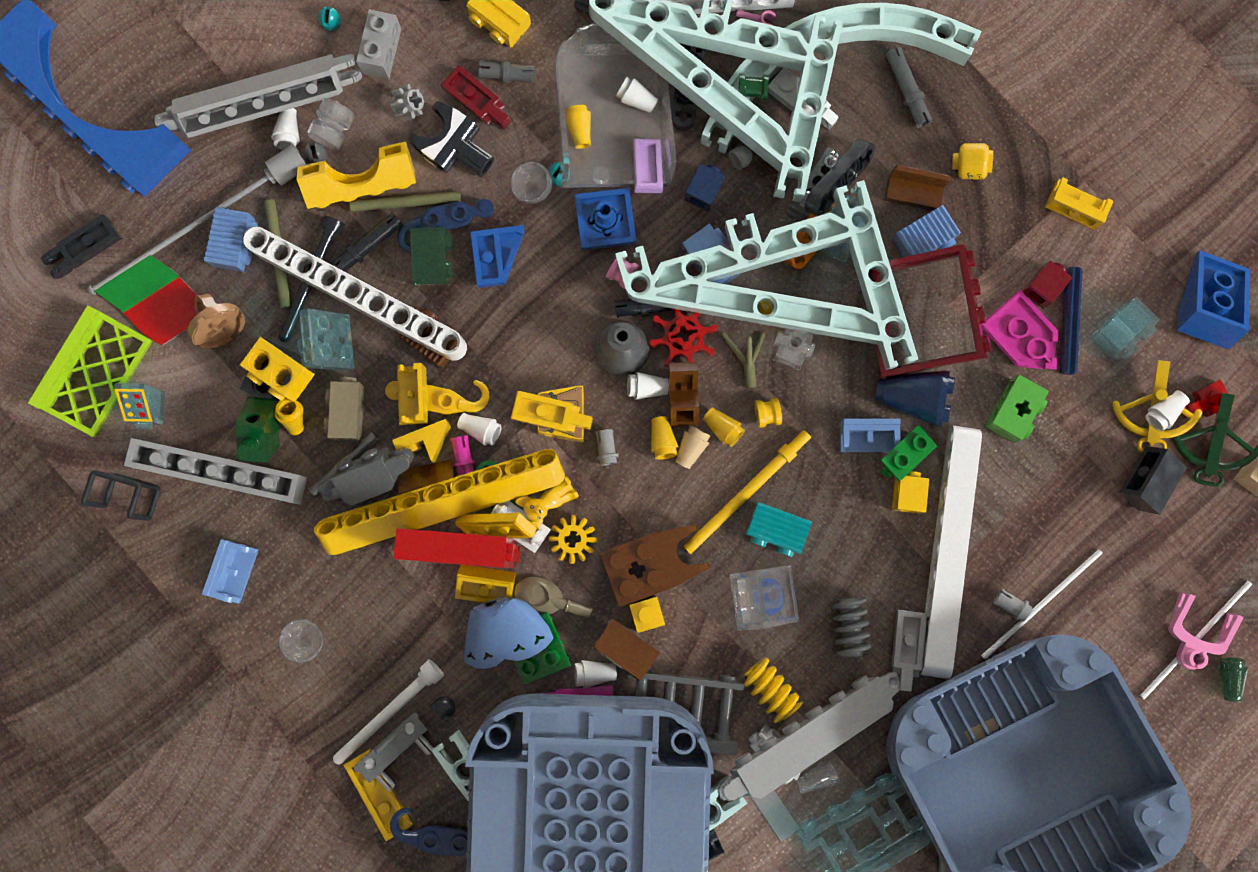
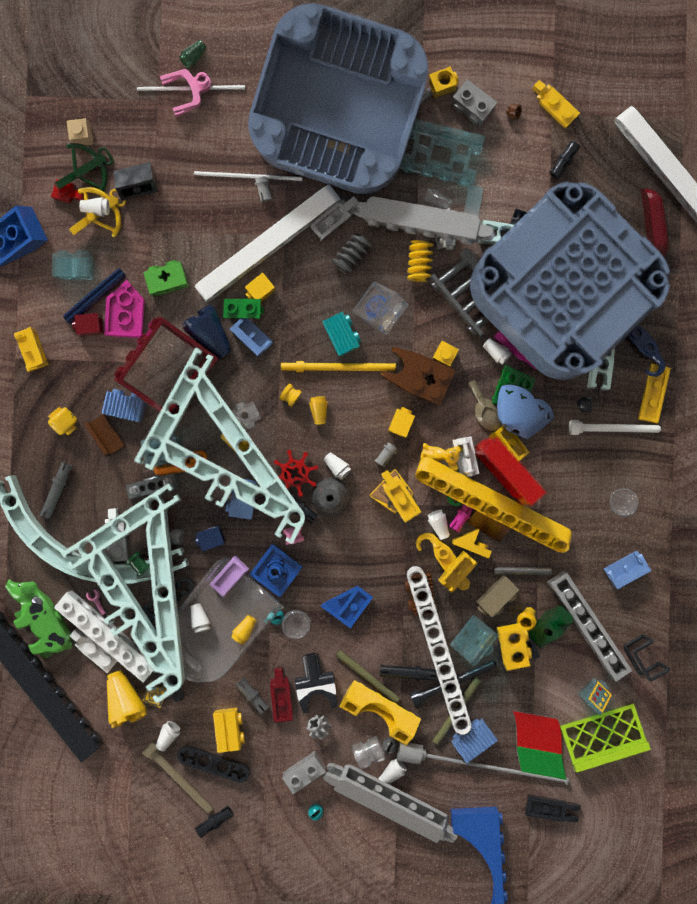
camera: 130 degrees left, 5 degrees up
medium nougat tile [187,293,245,349] -> none
dark grey hinge [317,447,414,505] -> none
dark grey piece [354,713,434,791] -> none
dark blue piece [397,199,494,253] -> none
clear green brick [410,227,454,285] -> none
yellow tile [455,513,537,538] -> none
yellow gear [549,515,597,564] -> none
reddish brown panel [594,619,660,681] -> none
yellow cone [651,416,679,460] -> none
reddish brown brick [668,362,699,426] -> none
tan cone [675,425,710,469] -> none
olive plant [721,332,765,388] -> none
black beam [804,139,875,216] -> none
none -> yellow brick [388,407,415,438]

